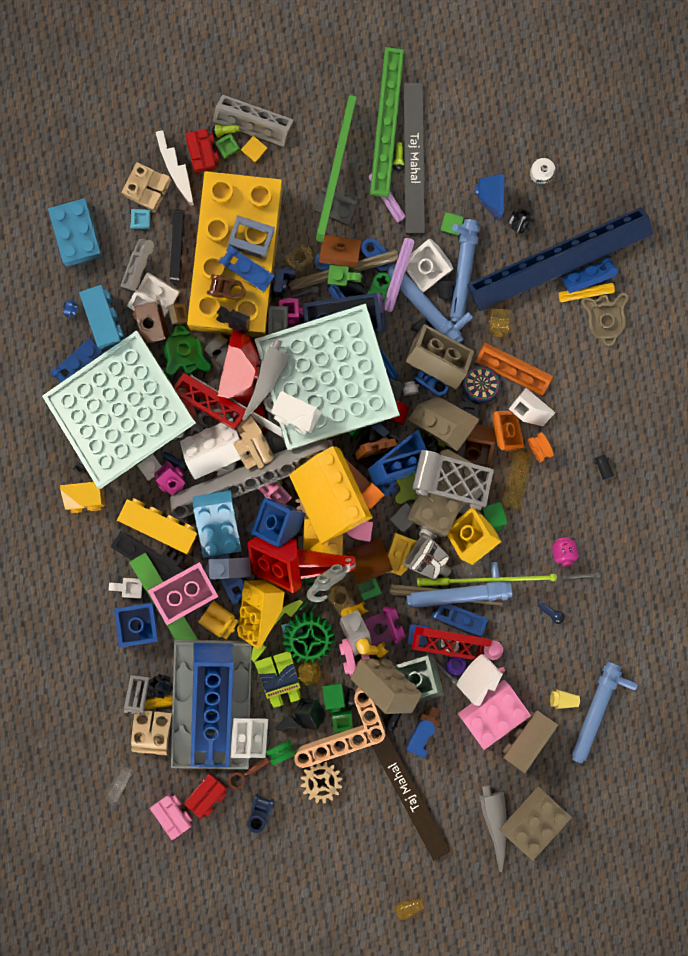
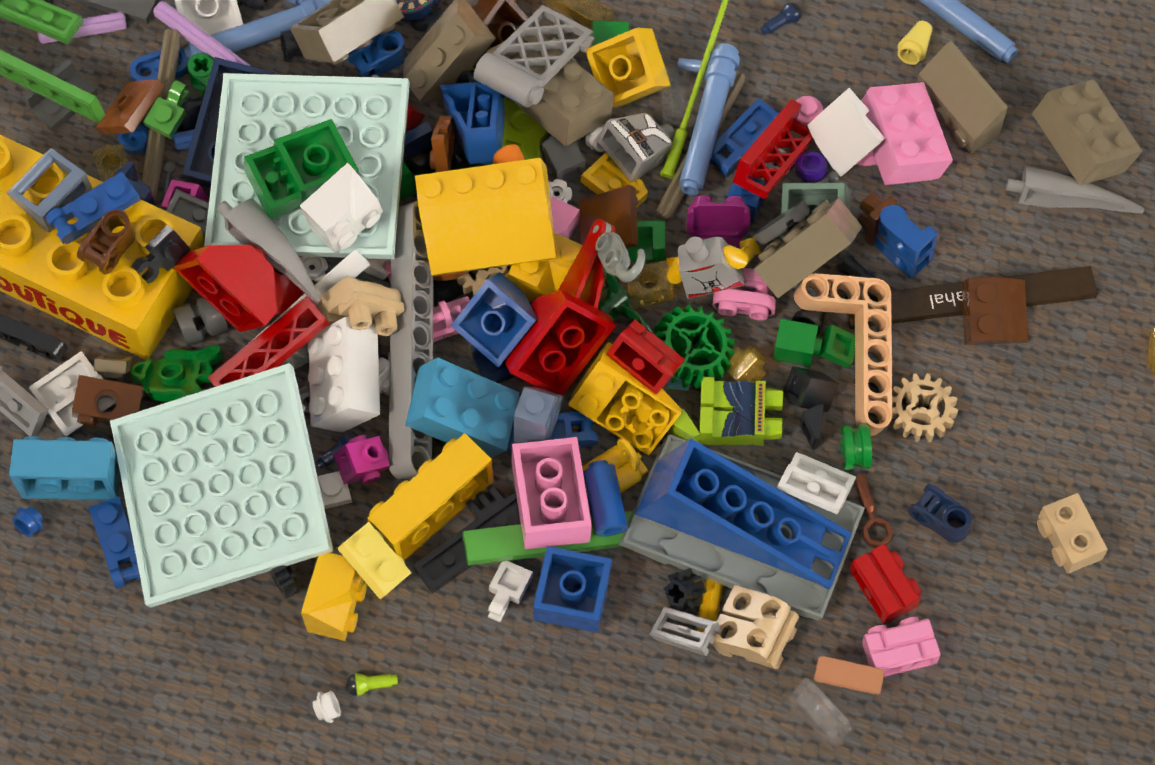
camera: 65 degrees left, 20 degrees down
none -> green slope [243,119,359,219]
none -> white plate [313,691,341,723]
none -> light yellow bracket [337,522,411,600]
none -> lime piece [346,673,398,696]
none -> white plate [549,179,572,203]
none -> blue brick [583,460,628,537]
none -> red brick [606,320,685,395]
none -> dark grey tile [752,201,810,246]
none -> nougat slope [813,656,884,695]
none -> reddish brown slope [961,277,1028,345]
none -> tan brick [1037,493,1108,574]

